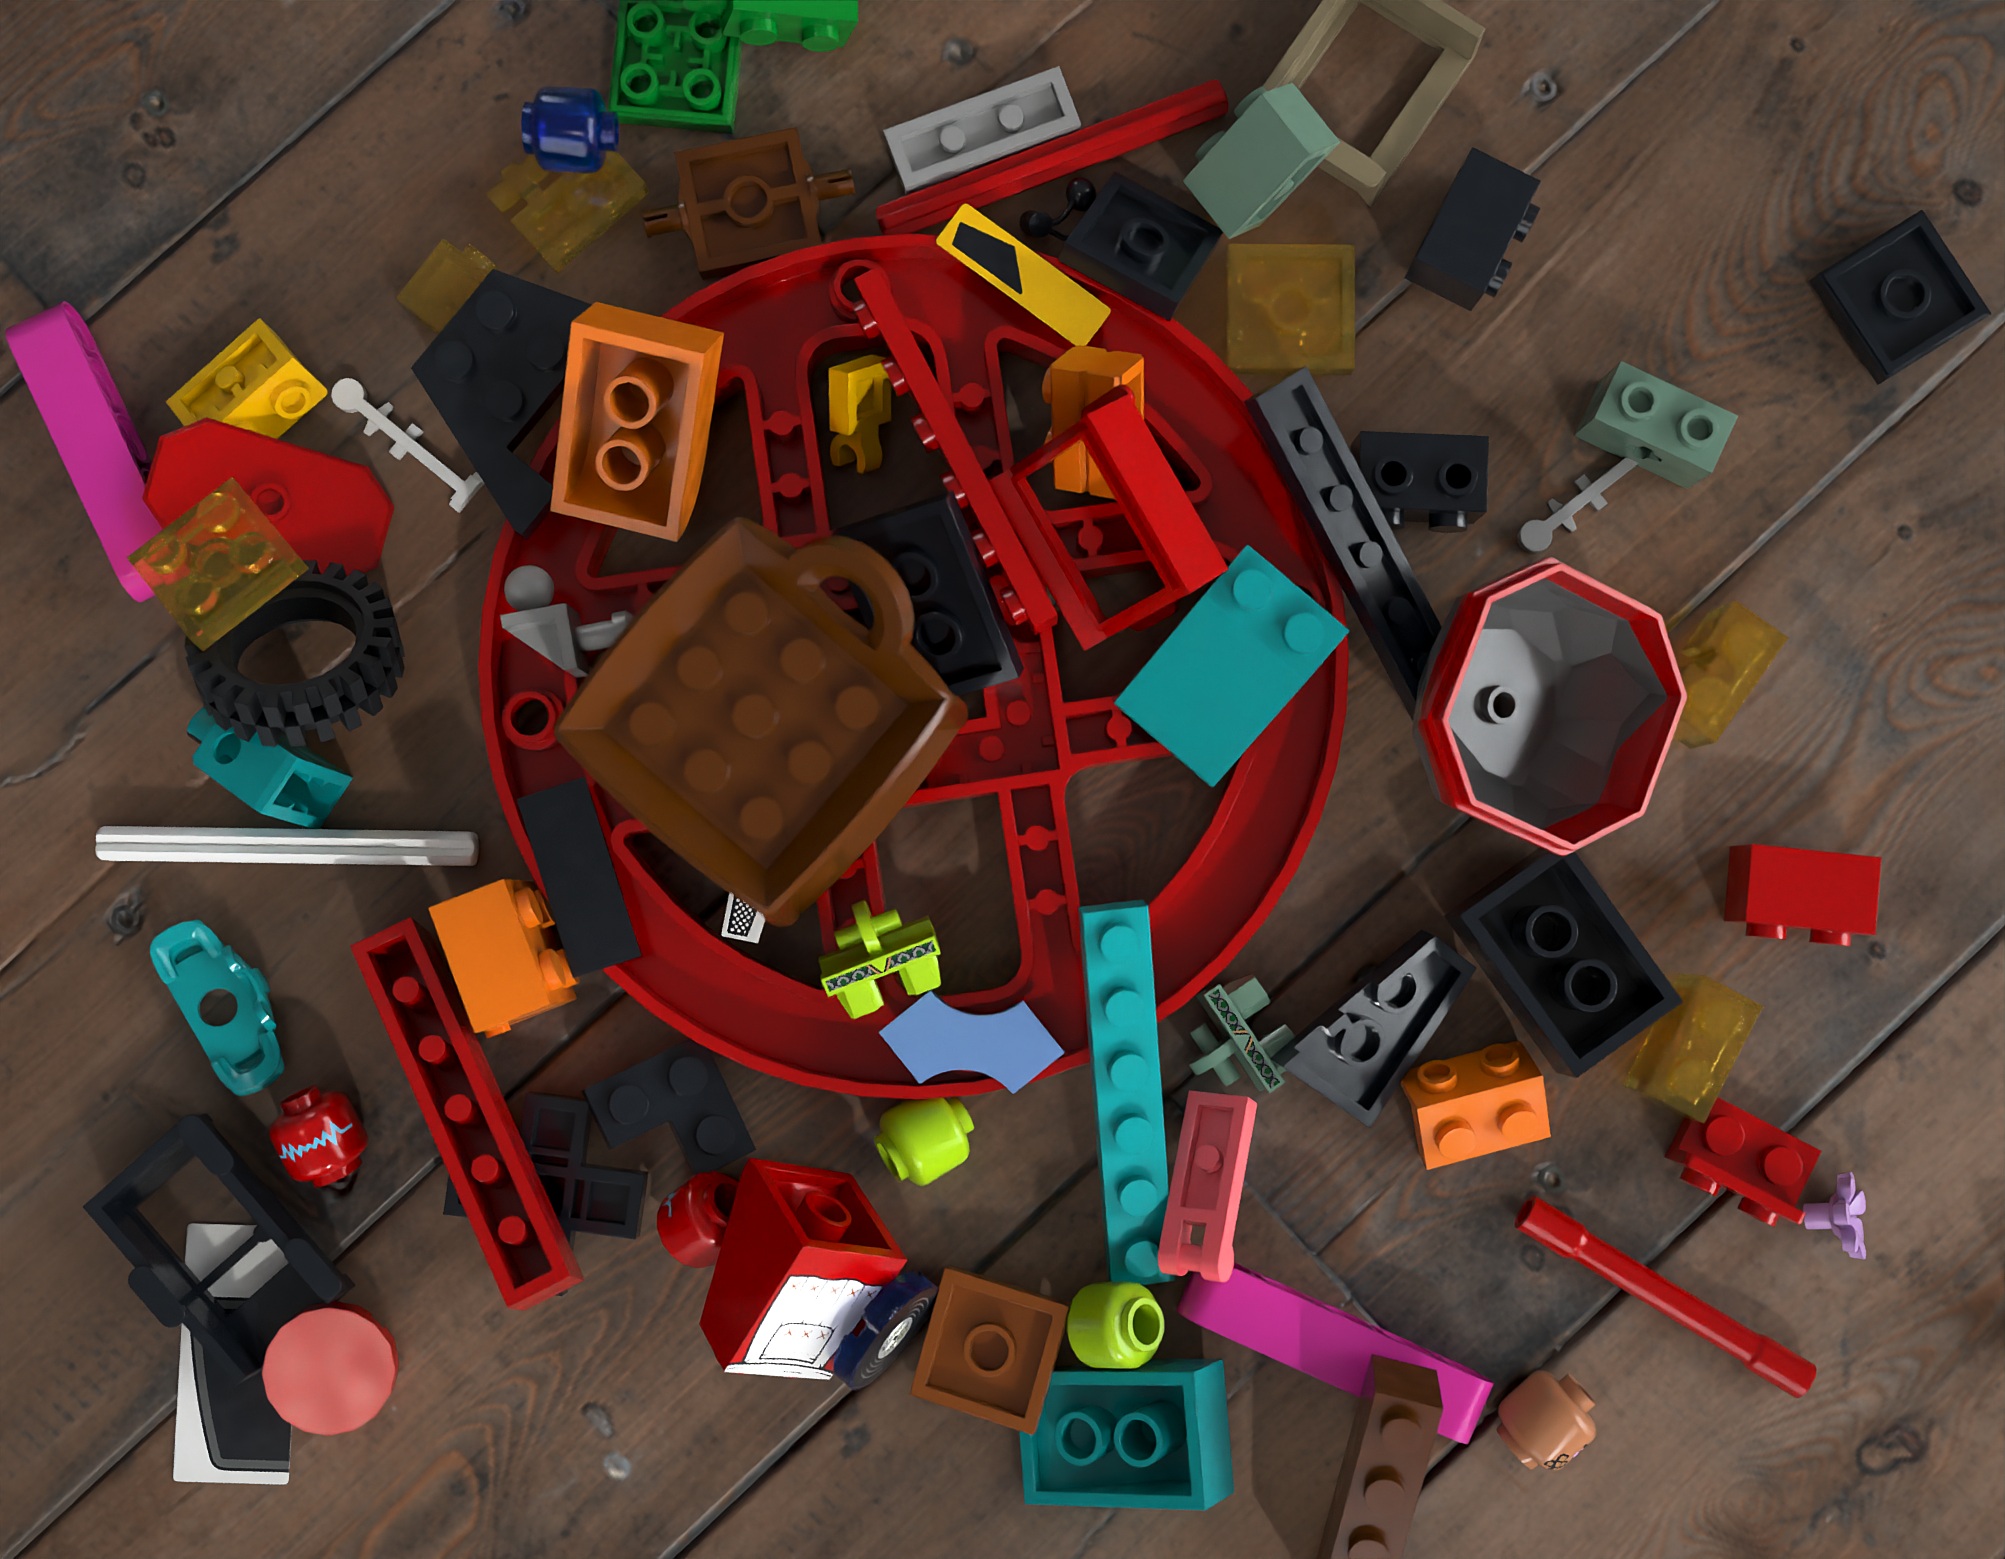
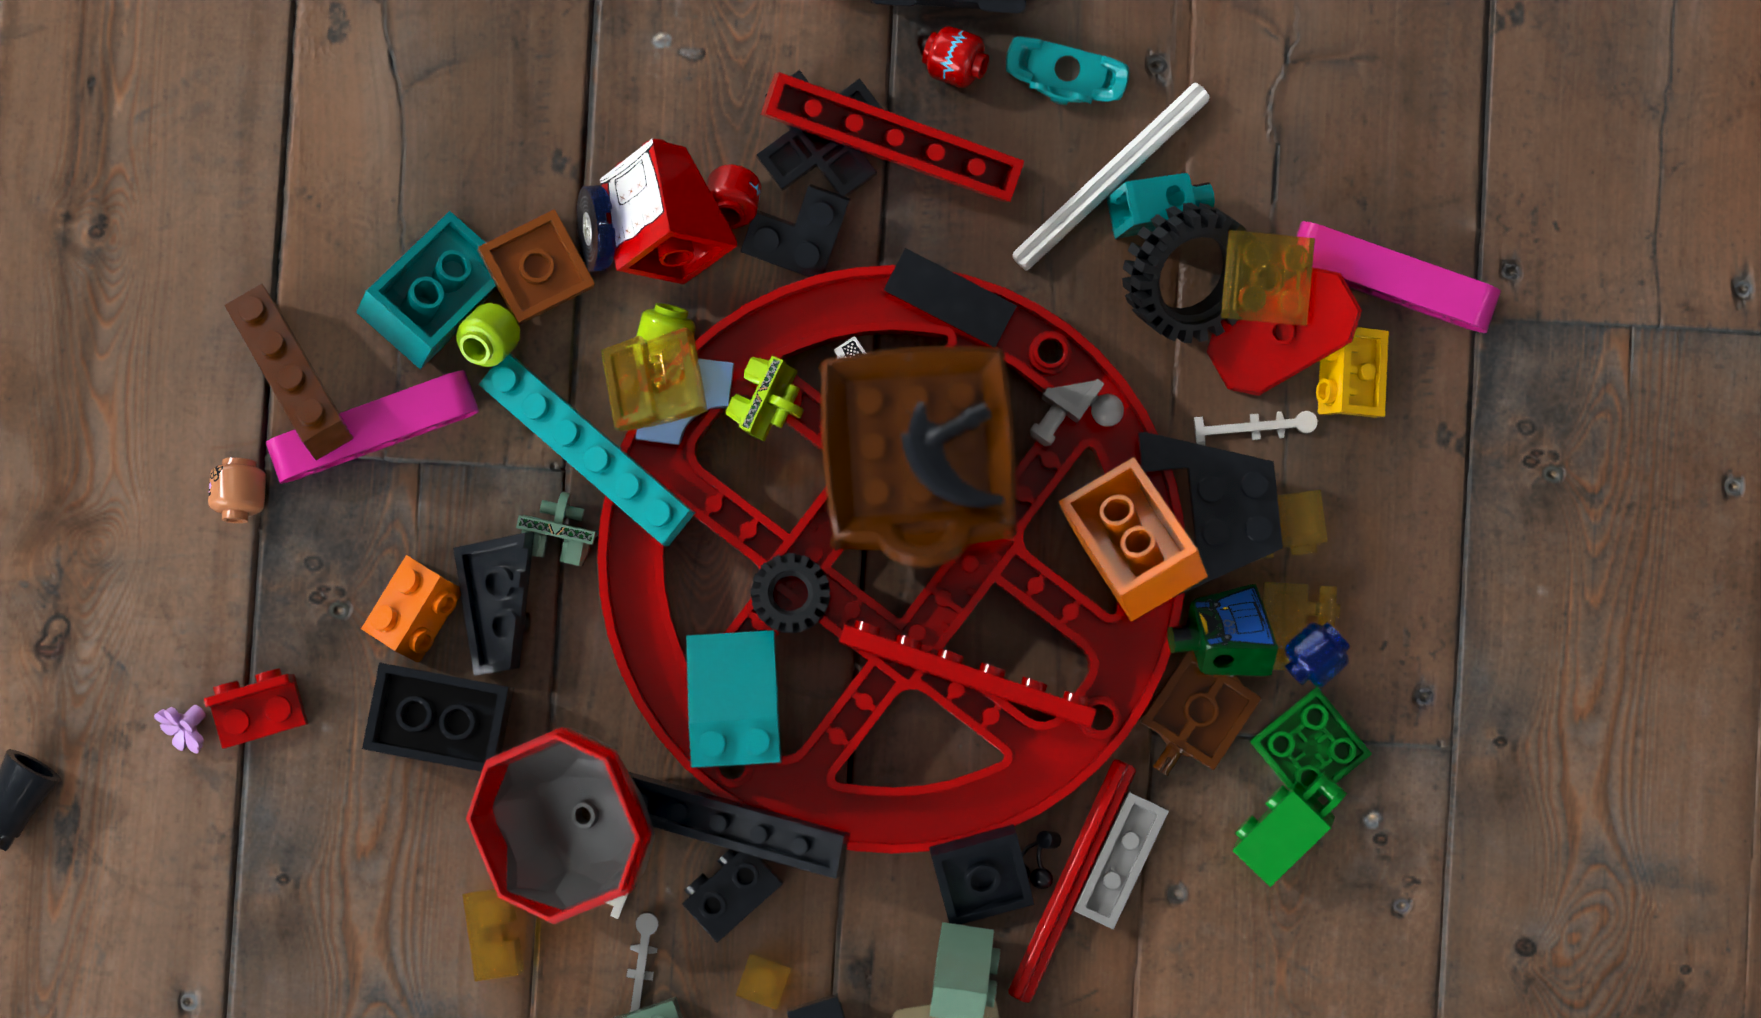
camera: 135 degrees right, 0 degrees up
orange brick [428,879,580,1039] -> none
yellow plate [828,354,891,474] -> none
black plate [830,490,1024,696] -> none
yellow sticker [936,204,1111,347] -> none
red piece [989,384,1229,651] -> none
orange brick [1042,345,1144,499] -> none
coral plate [1158,1090,1257,1282] -> none
clear yellow plate [1226,244,1355,375] -> none
red piece [1514,1195,1817,1398] -> none
clear yellow brick [1623,973,1763,1123] -> none
red brick [1724,844,1882,946] -> none
none -> clear yellow slope [601,327,708,431]
none -> clear yellow plate [735,953,791,1010]
none -> black tyre [751,553,830,633]
none -> black piece [901,402,1005,507]
none -> torso [1167,584,1278,676]

